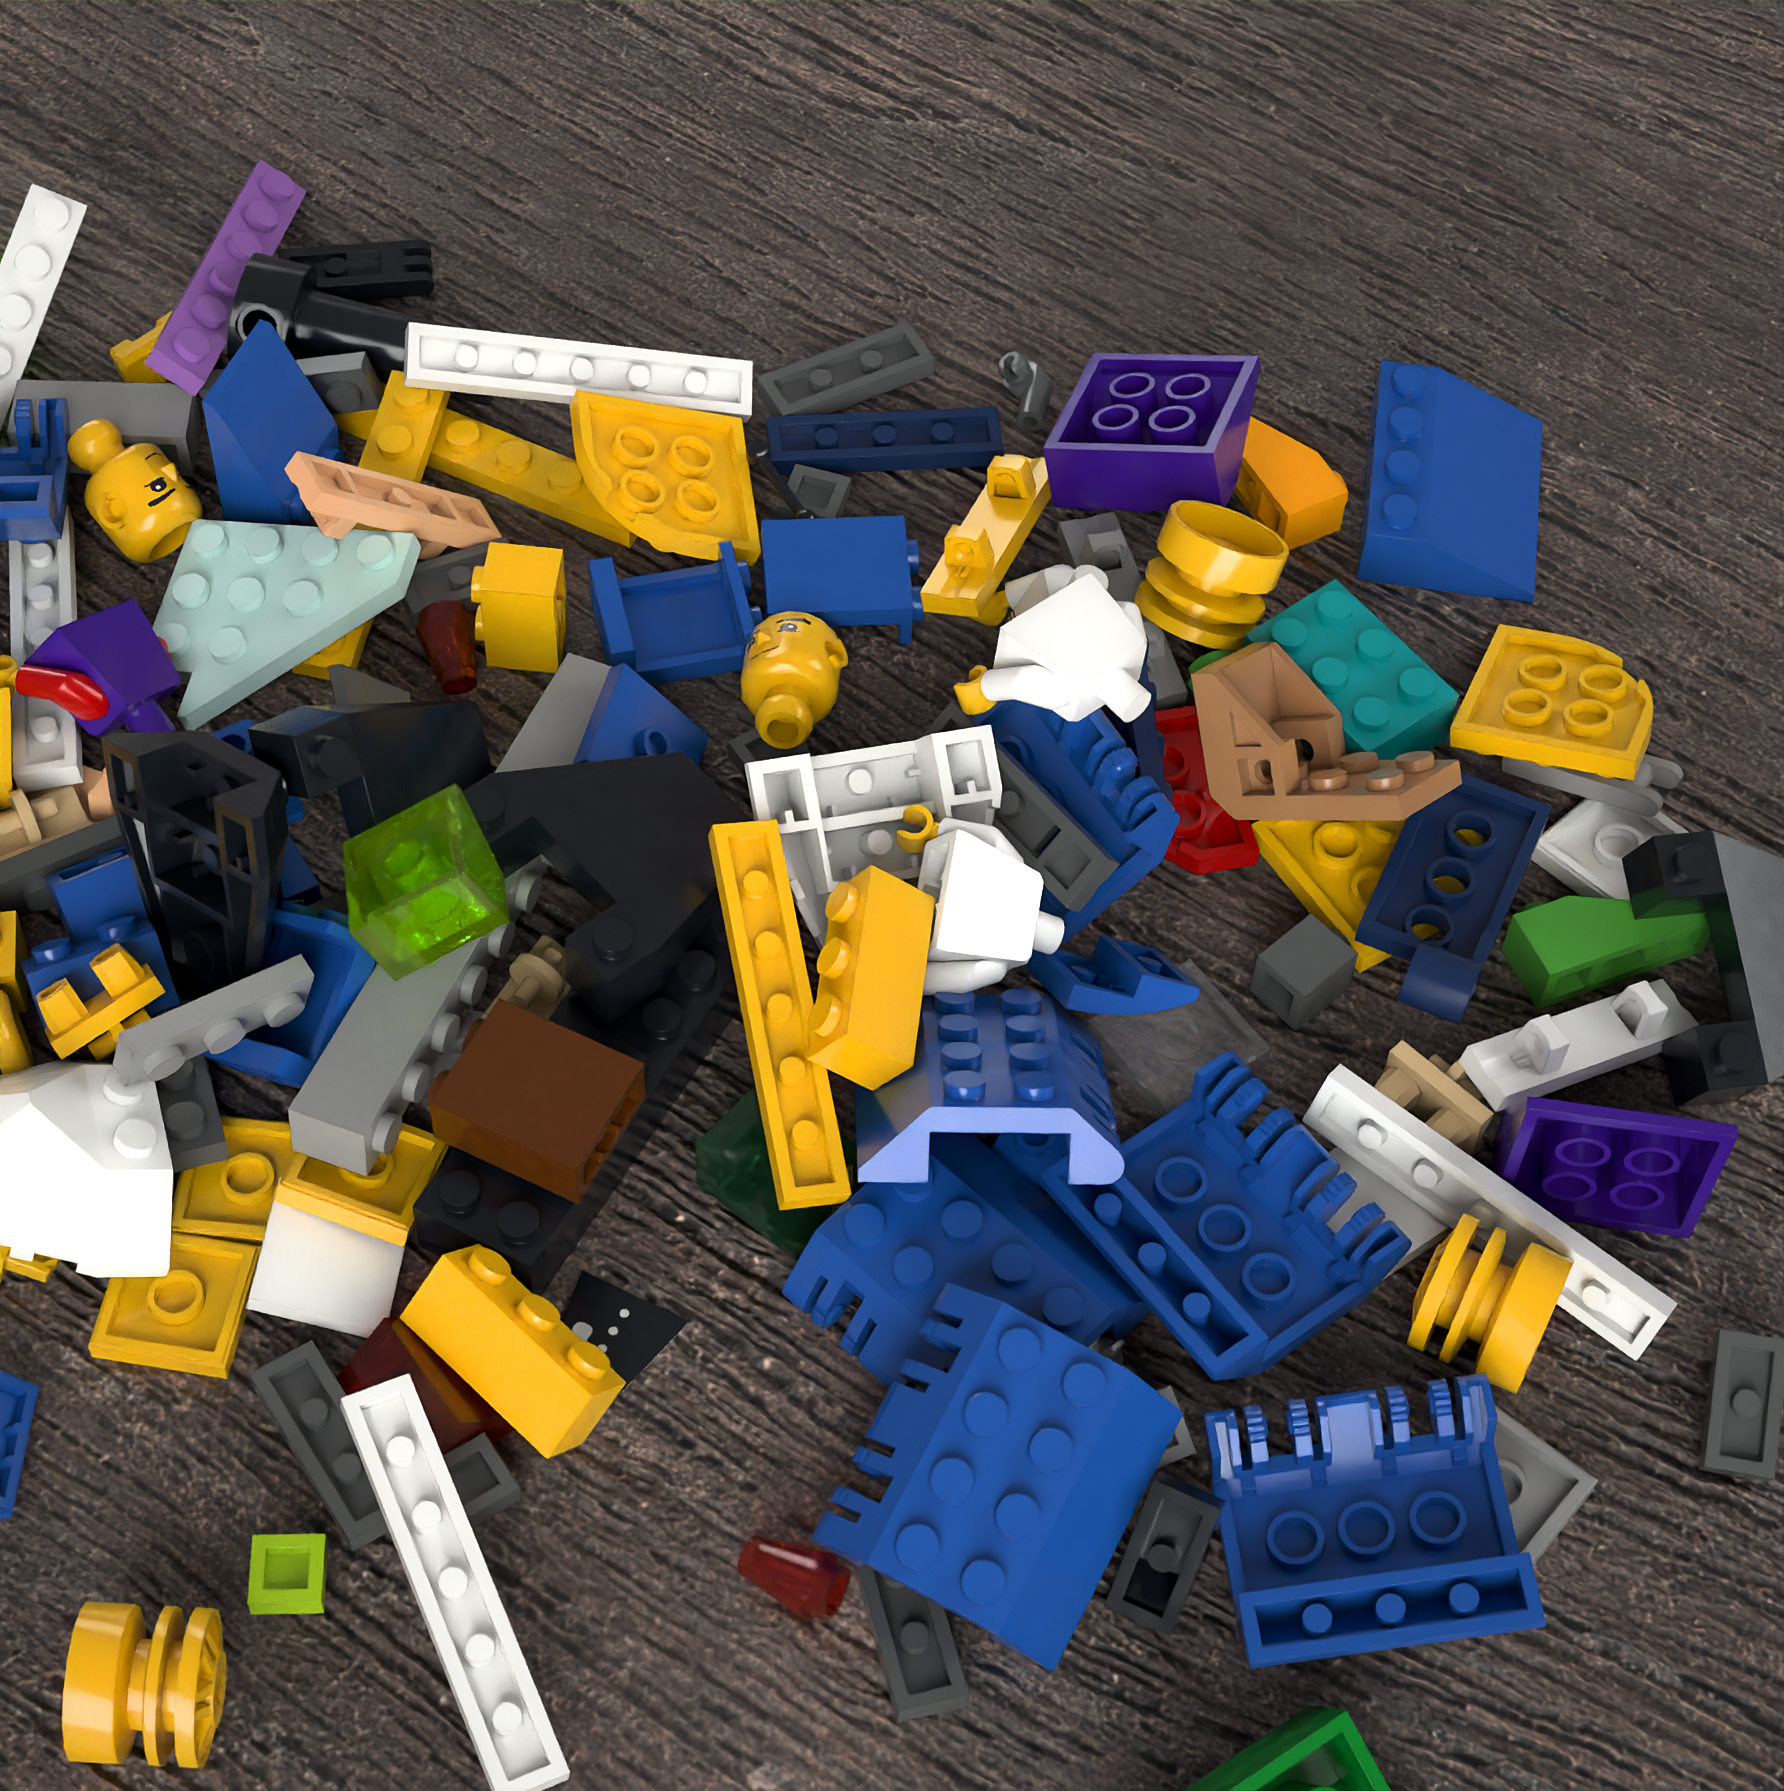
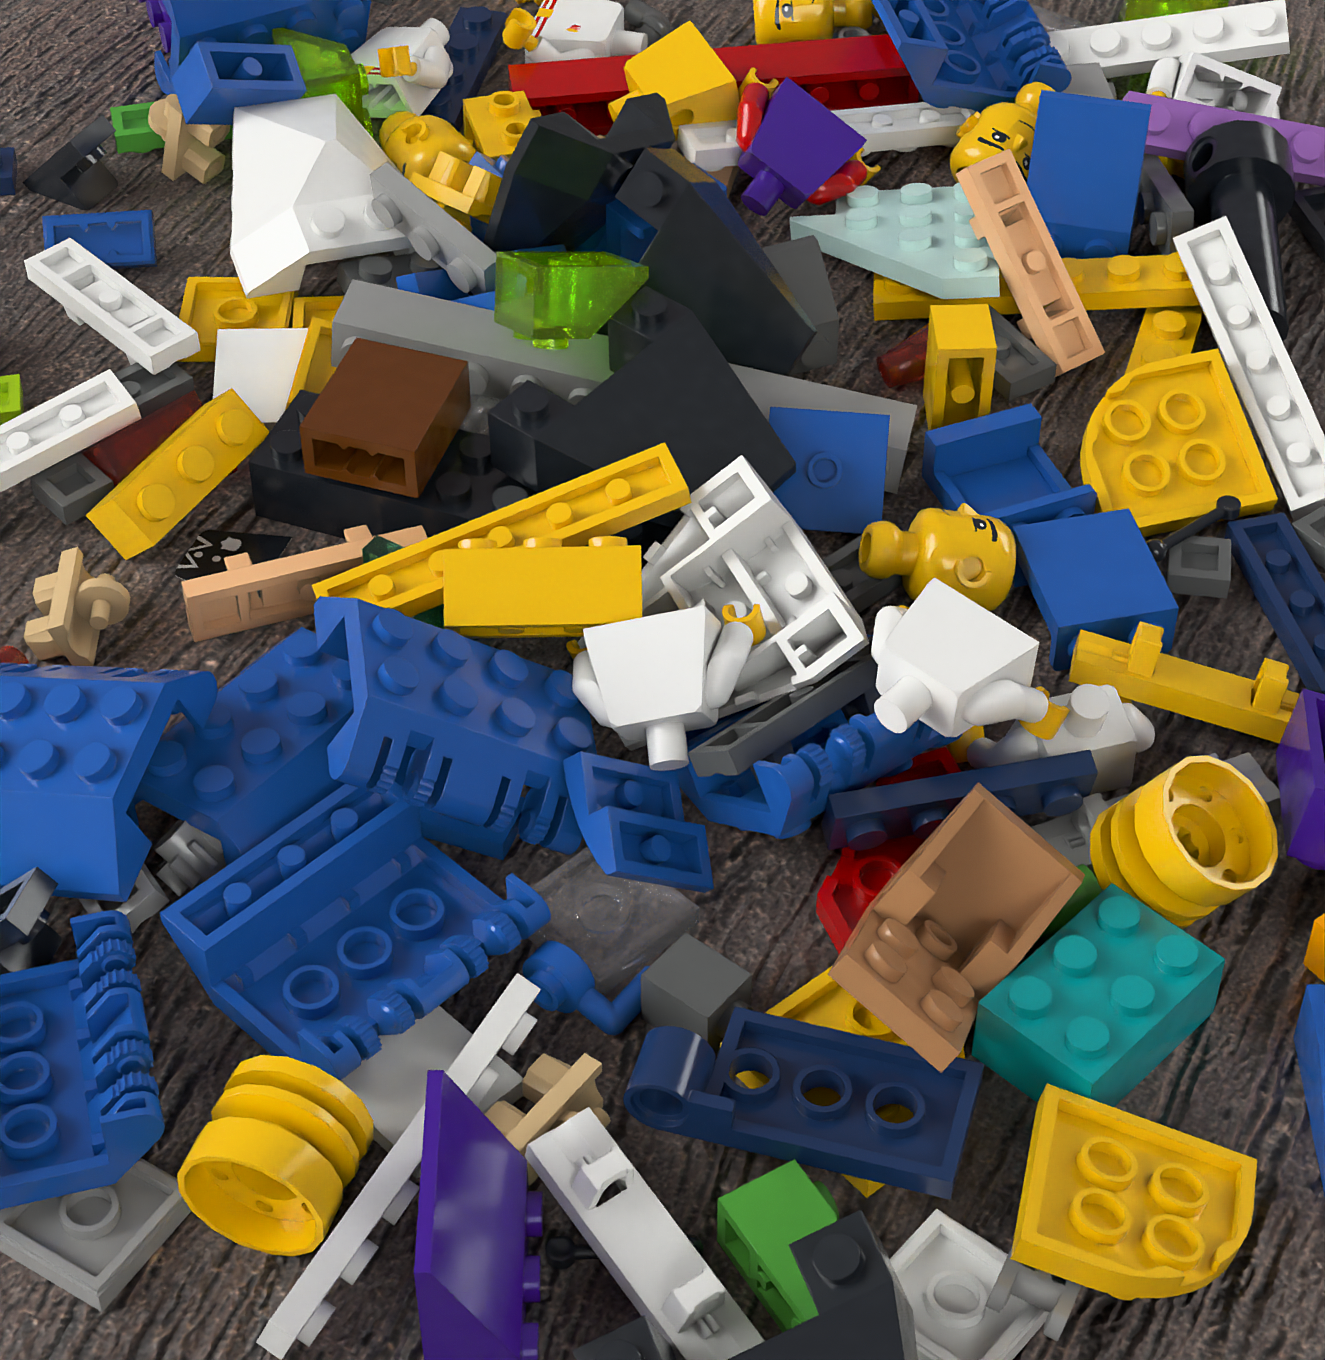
camera: 85 degrees right, 10 degrees down
none -> white hinge [24,238,201,375]
none -> tan hips [24,547,131,666]
none -> light nougat hinge [181,525,428,642]
none -> blue plate [522,941,650,1036]
none -> white torso [1146,51,1282,119]

